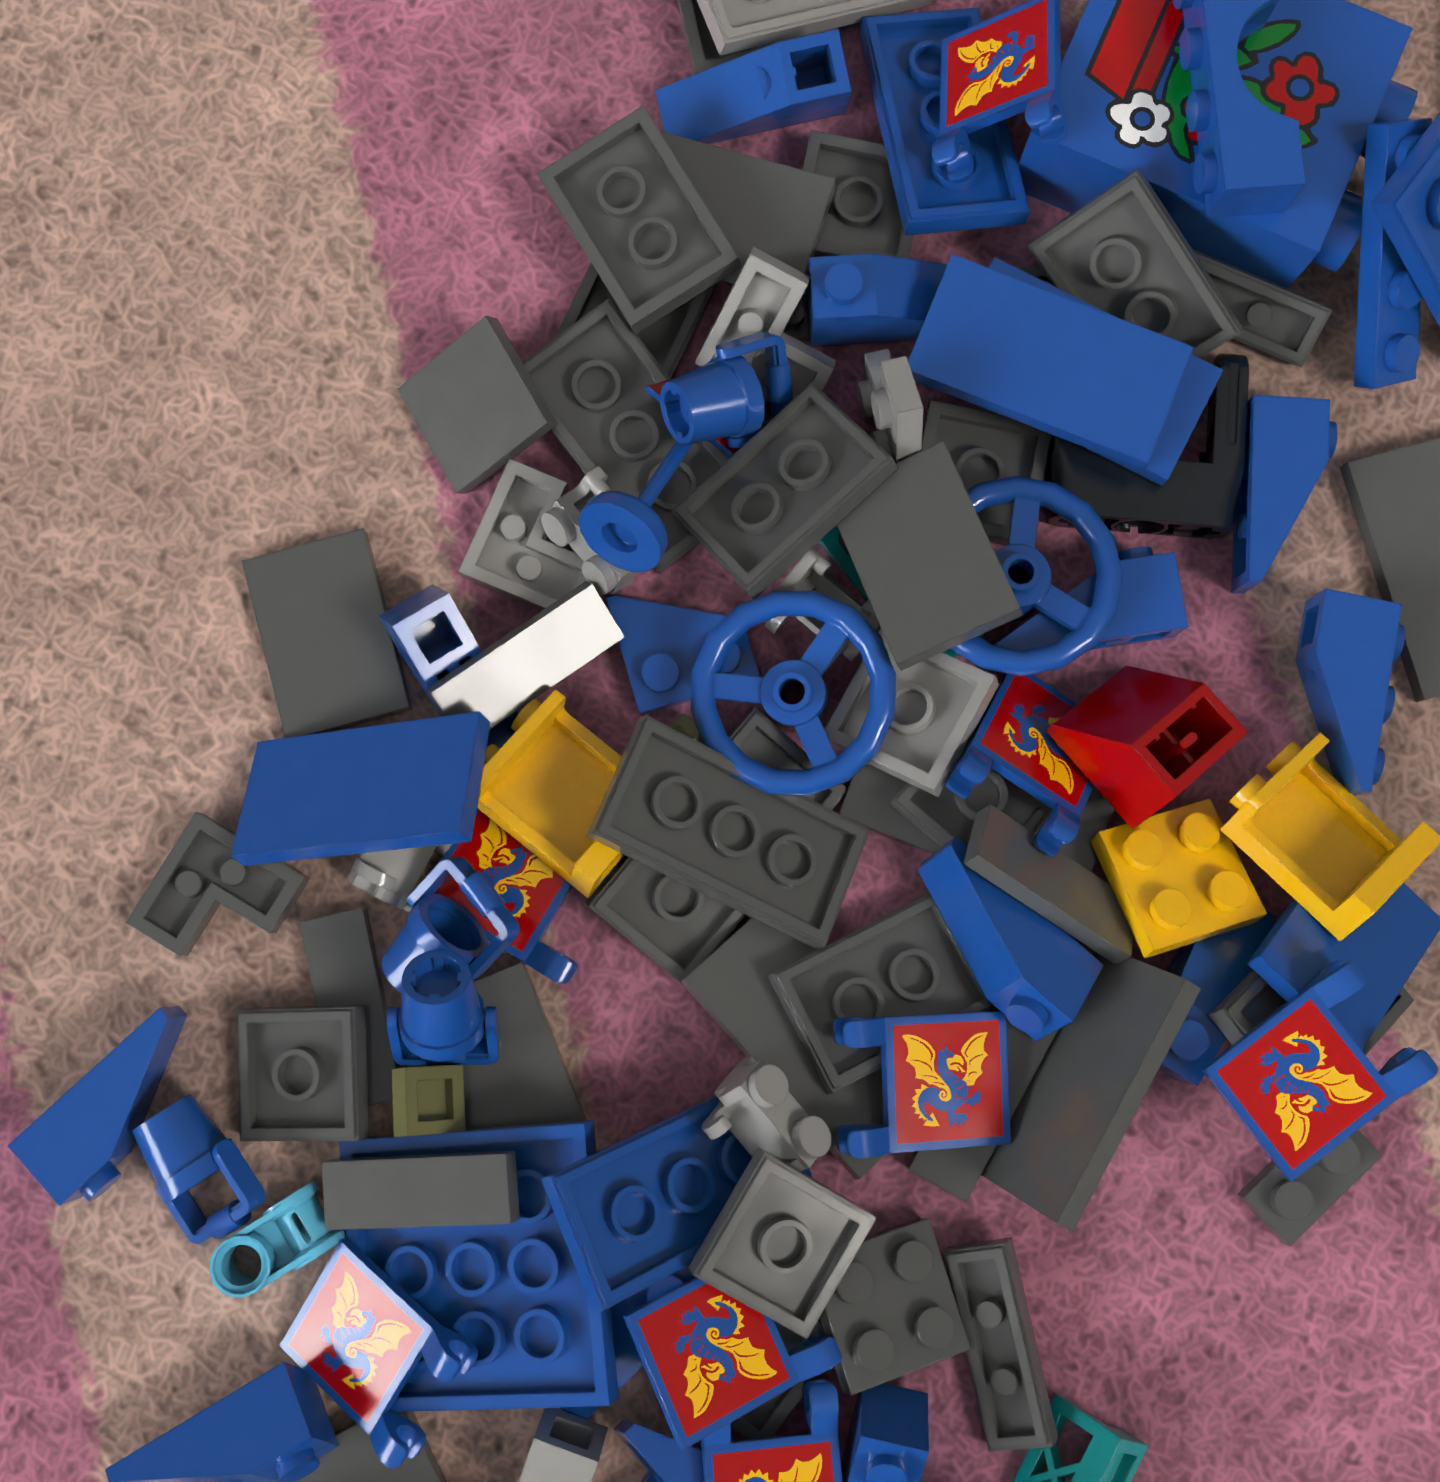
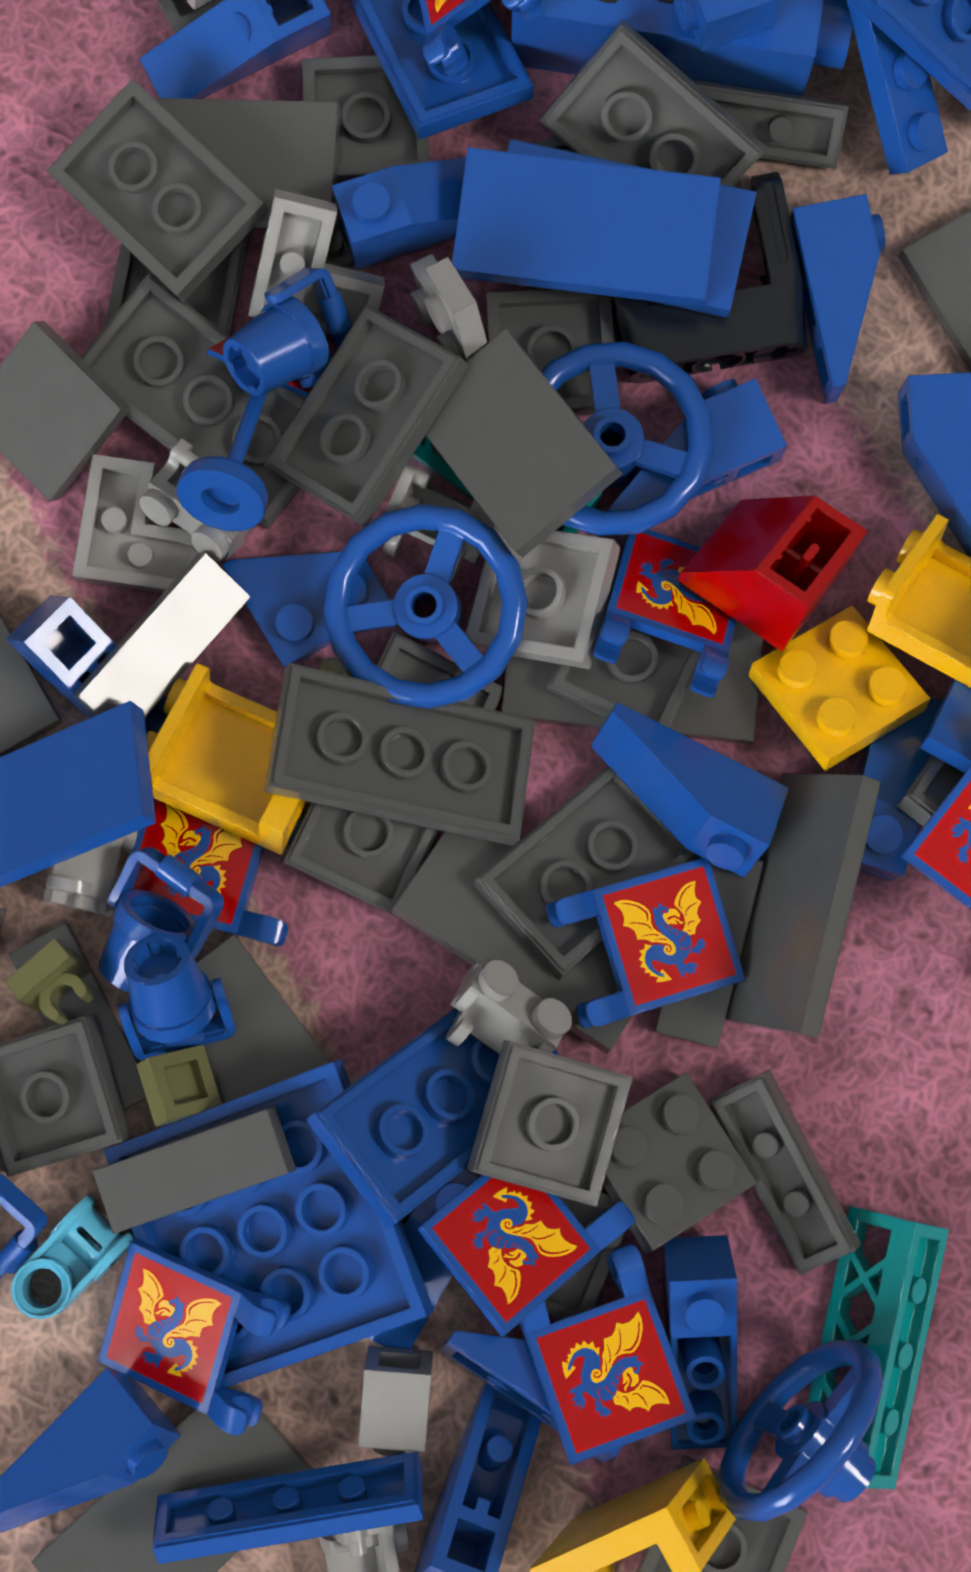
camera: 15 degrees left, 0 degrees up
dark grey tile [963,804,1134,964] -> none
none -> olive tile [4,938,95,1026]

